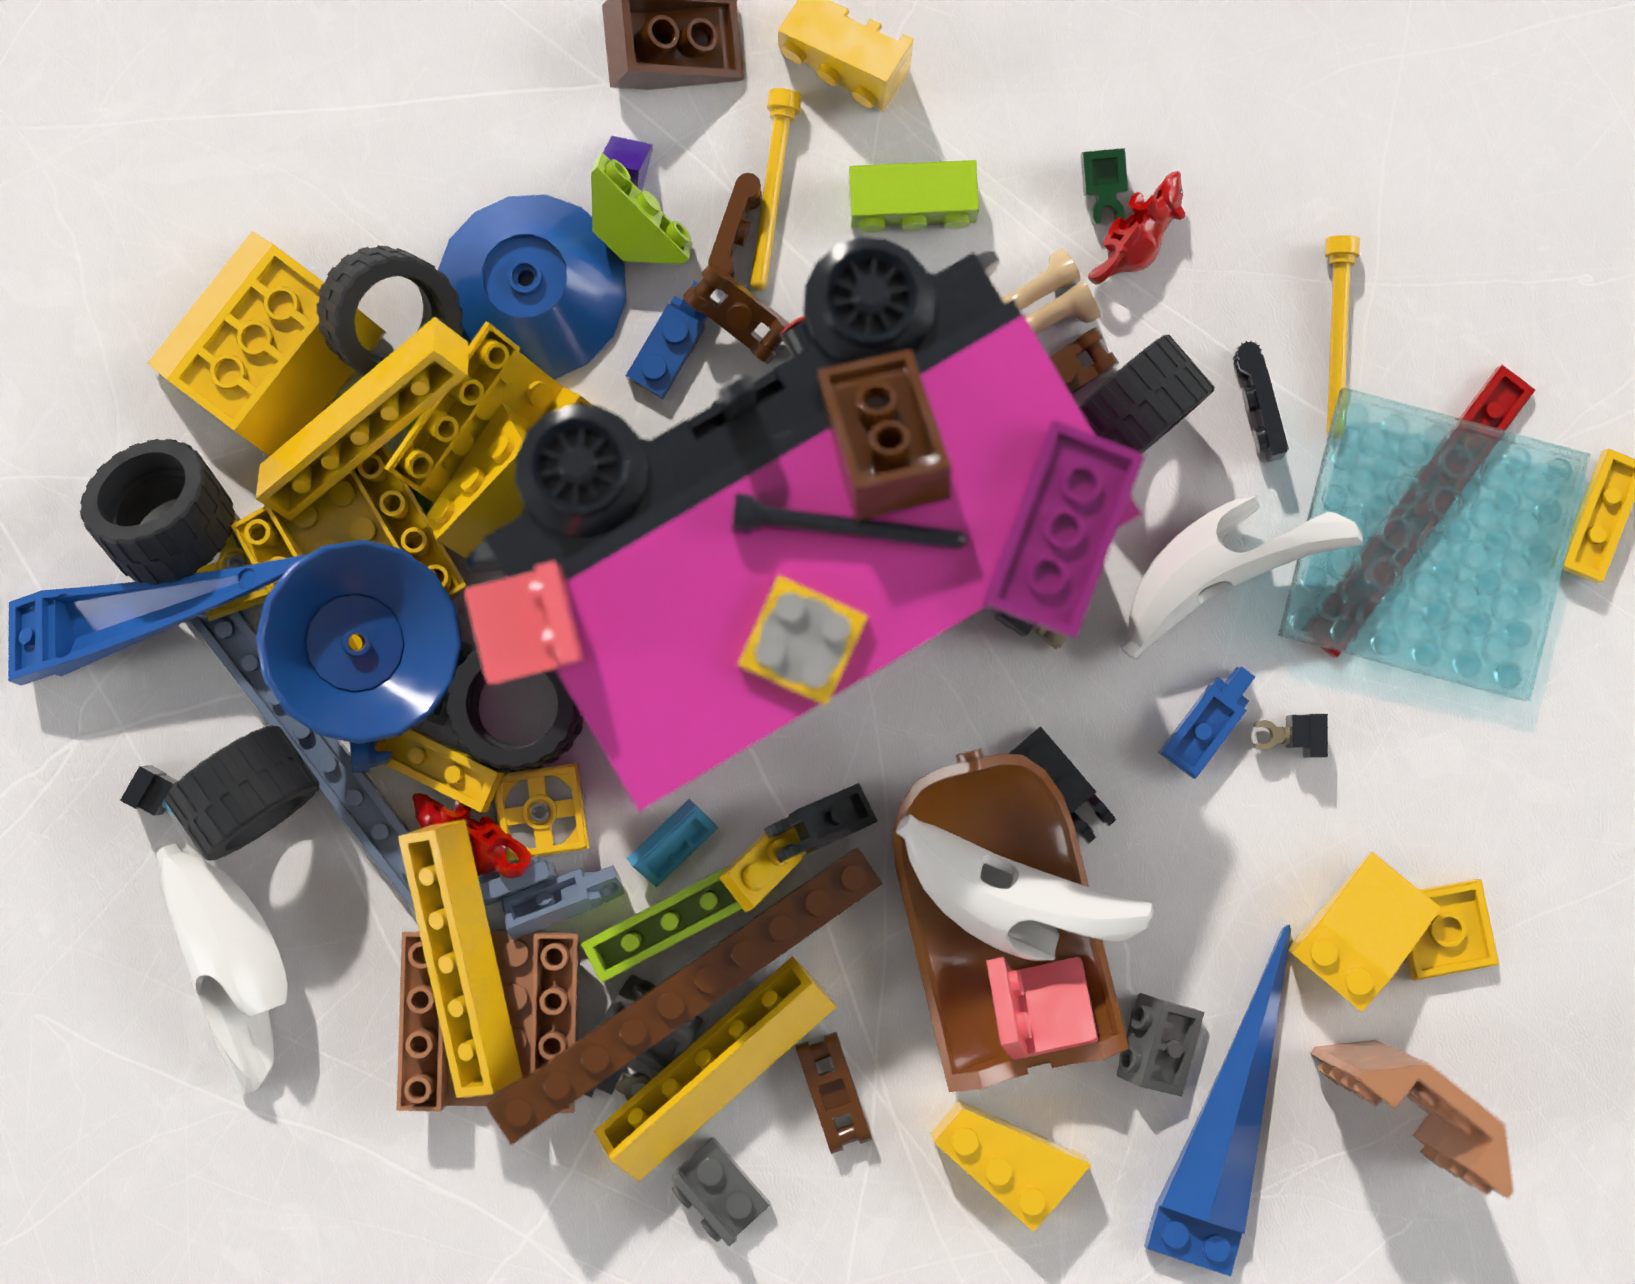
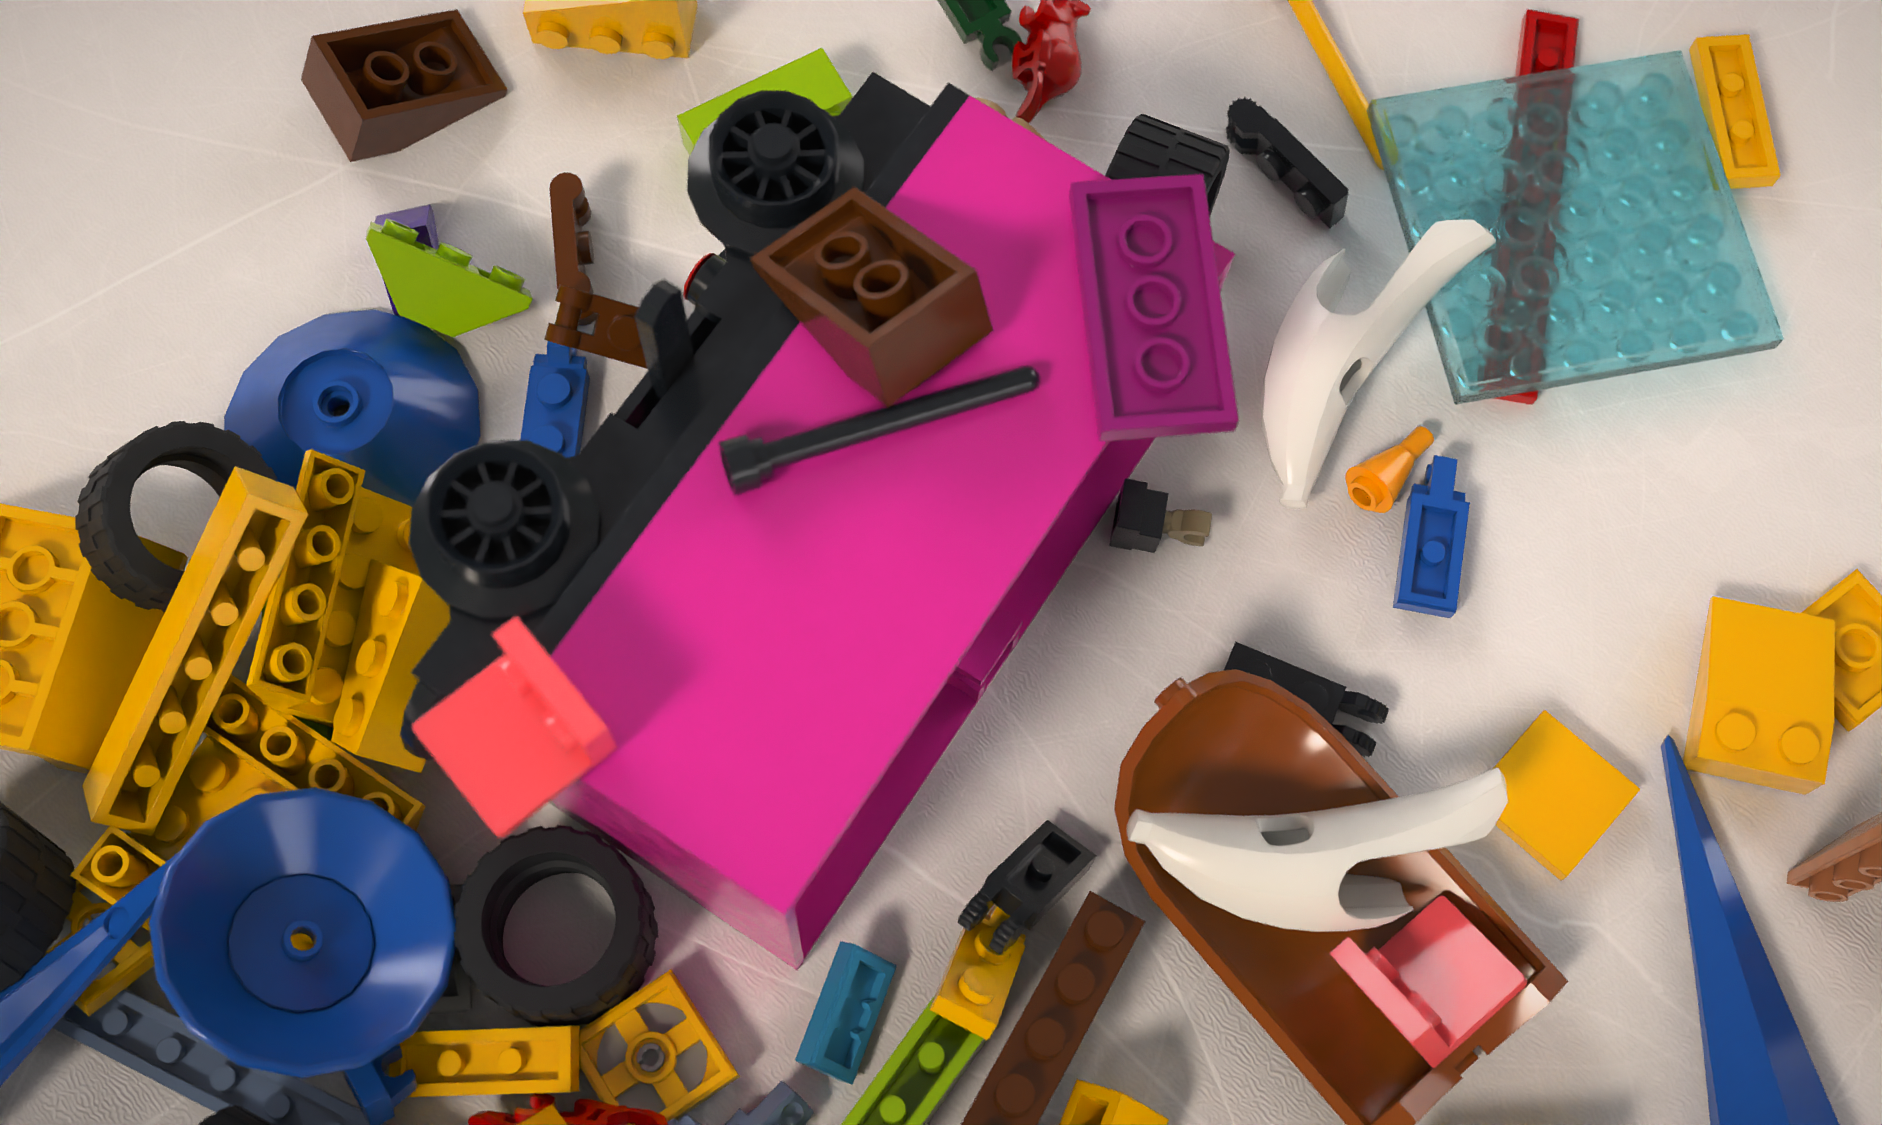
camera: 25 degrees left, 15 degrees down
light grey piece [738,575,868,706] -> none
yellow piece [750,88,802,291] -> none
dark grey bracket [1117,993,1205,1097] -> none
black piece [1253,714,1328,758] -> none
none -> light orange cone [1345,426,1434,513]
none -> yellow tile [1492,709,1640,881]

